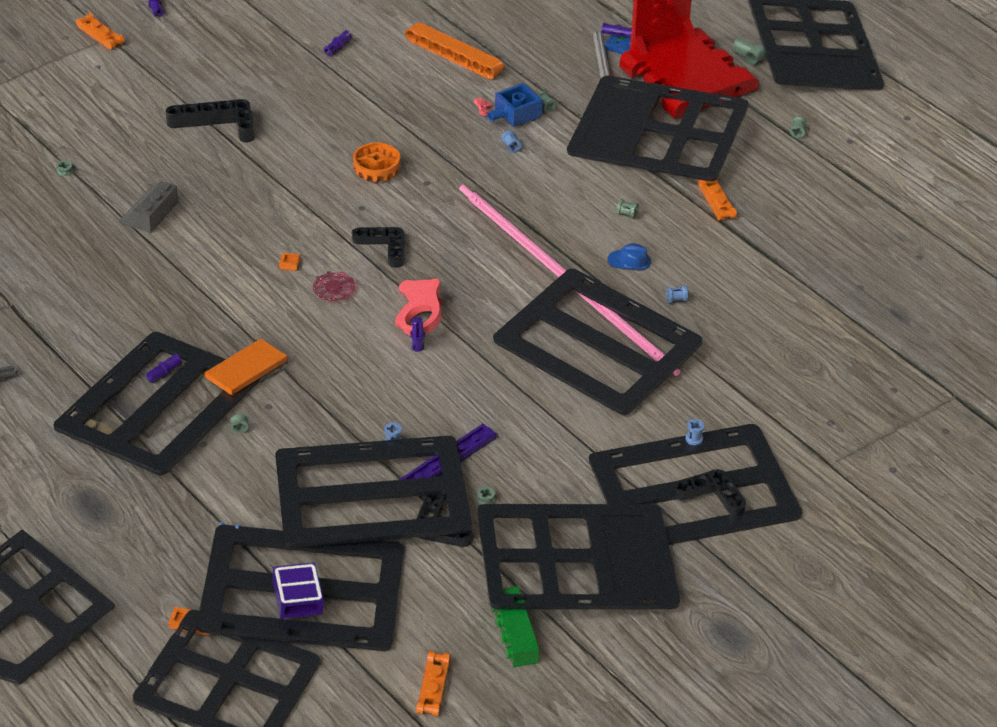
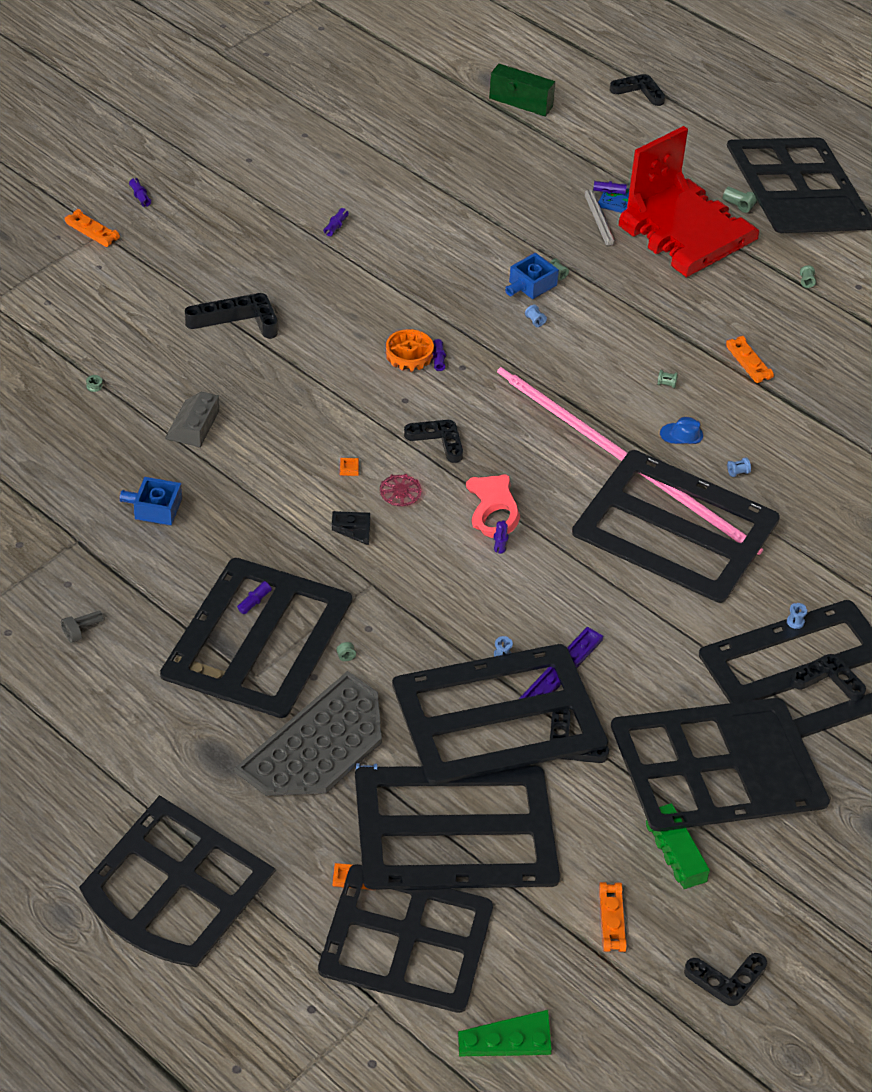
camera: 10 degrees left, 5 degrees up
orange tile [205,339,288,395] -> none
dark purple brick [272,562,324,619] -> none
orange beam [405,22,504,79] -> none
coral piece [474,98,493,116] -> none
sand green bush [477,486,495,504] -> none
black door [567,76,749,181] -> none
none -> blue brick [120,477,182,526]
none -> dark grey plate [235,671,382,796]
none -> black wing [332,511,370,545]
none -> dark purple pin [432,339,446,371]

